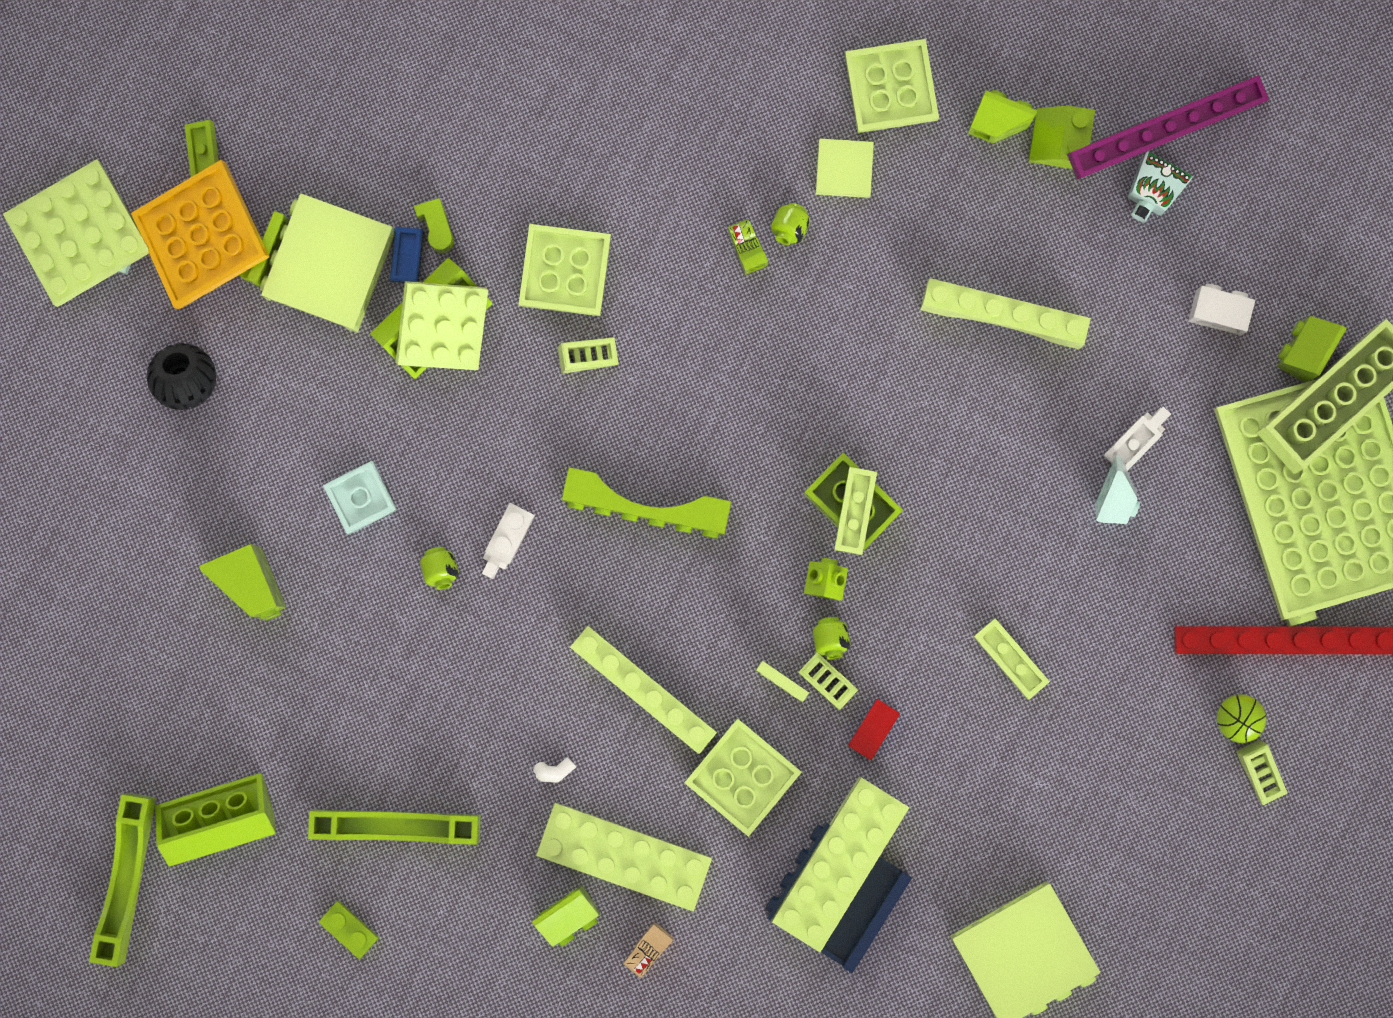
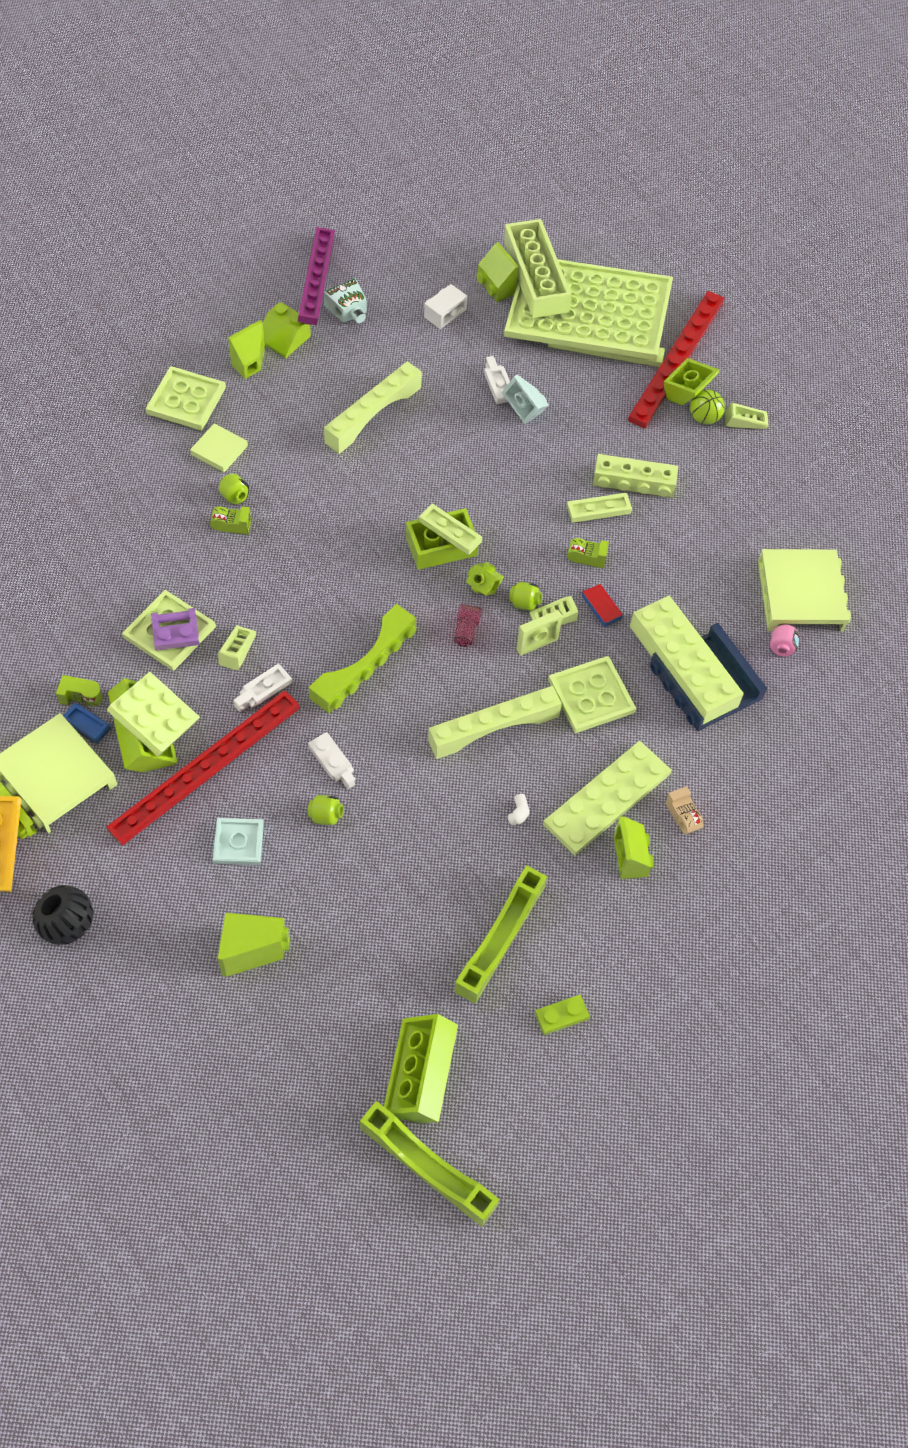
camera: 70 degrees left, 25 degrees down
none -> red plate [106,690,300,846]
none -> medium lavender plate [151,608,200,651]
none -> white hinge [233,664,292,712]
none -> clear pink piece [454,604,482,647]
none -> lime leg [567,538,609,569]
none -> yellowish green brick [593,454,678,498]
none -> lime slope [664,358,719,405]
none -> bright pink head [770,624,800,657]

